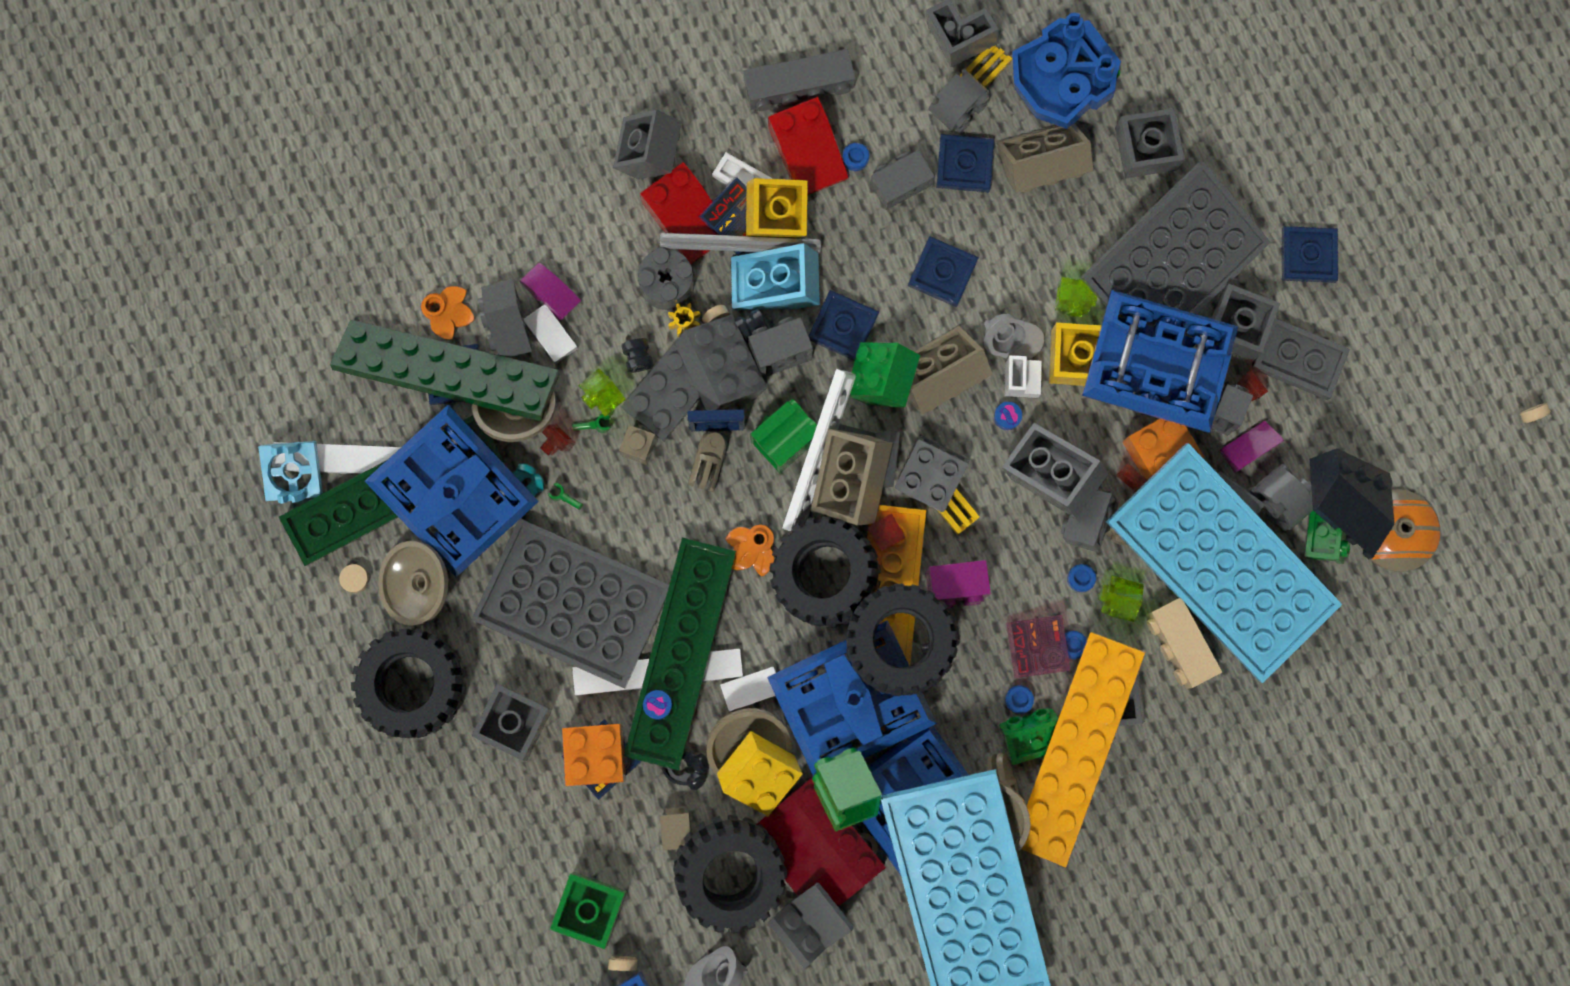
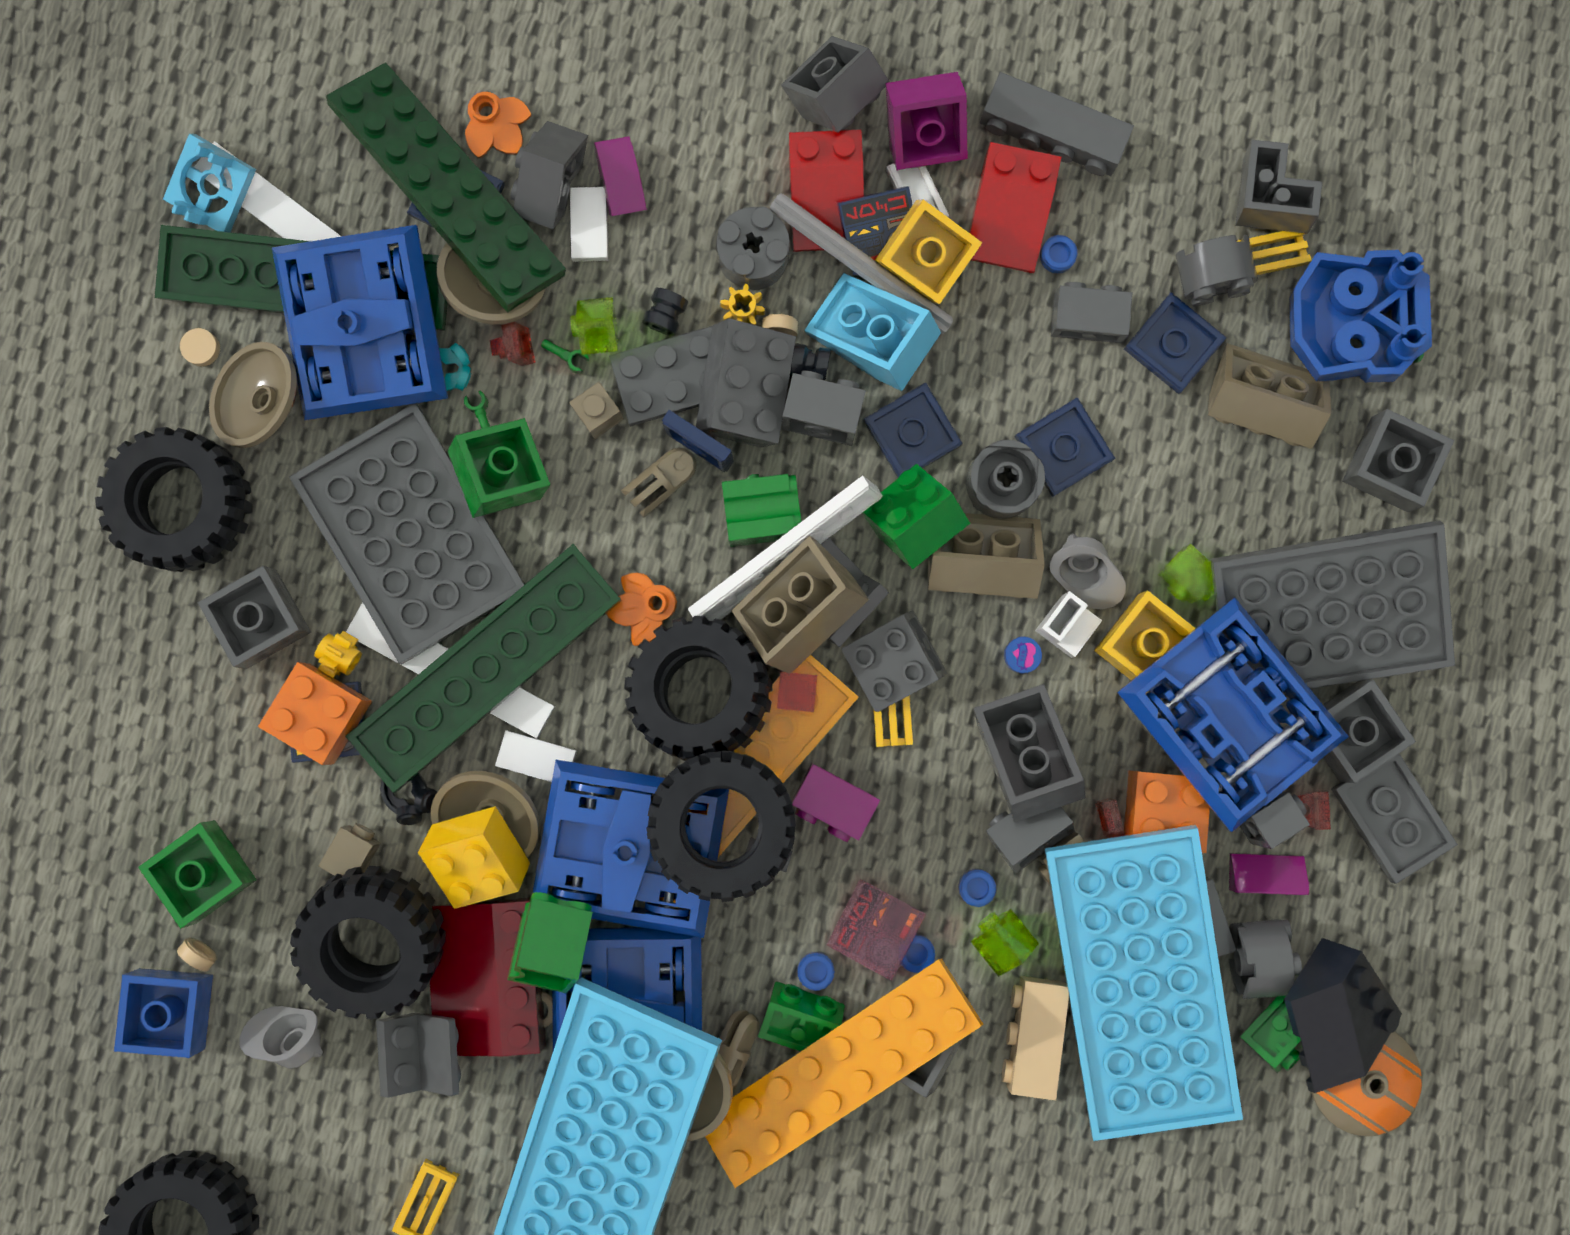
camera: 35 degrees right, 5 degrees up
blue tile [643,690,672,720] -> none
dark blue tile [1282,226,1338,283] -> none
none -> yellow gear [314,631,362,678]
none -> green brick [448,418,550,518]
none -> magenta brick [885,72,968,170]
none -> dark grey brick [966,440,1045,519]

